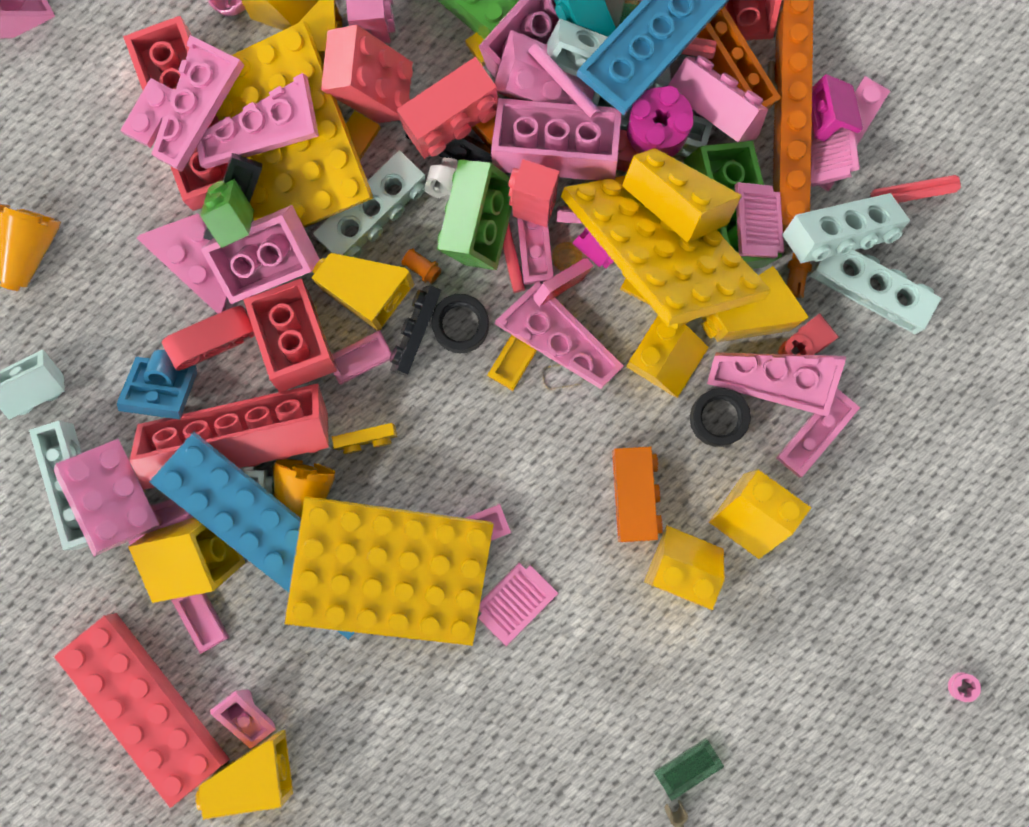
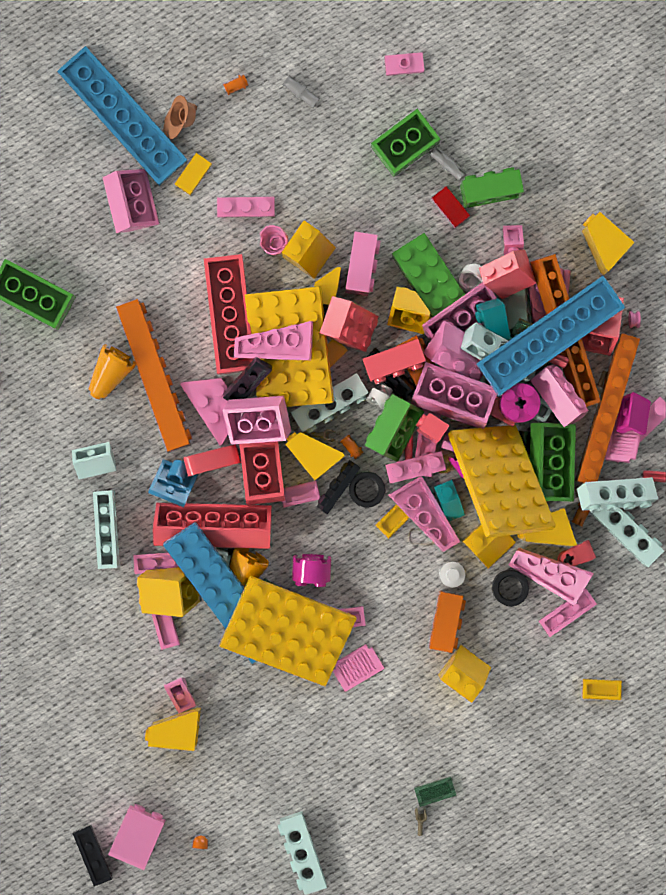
camera: 10 degrees right, 5 degrees up
bright pink brick [53,439,159,557] -> none
coral brick [54,613,230,808] -> none
bright pink plate [120,78,172,148] -> none
bright pink wing [152,35,245,172] -> none
bright green brick [200,179,254,248] -> none
yellow plate [331,423,398,454] -> none
bright pink bar [528,43,600,119] -> none
bright pink tile [533,258,593,307] -> none
yellow wedge [622,148,742,243] -> none
yellow slope [708,469,811,559] -> none
bright pink window [735,182,784,259] -> none
bright pink bush [948,672,981,702] -> none
none -> orange brick [116,299,192,452]
none -> dark pink brick [292,554,331,587]
none -> dark tan hand [308,429,336,442]
none -> bright pink plate [385,451,446,484]
none -> yellow slope [387,287,430,335]
none -> teal slope [433,480,465,522]
none -> white piece [439,561,466,588]
none -> yellow tile [582,679,622,700]

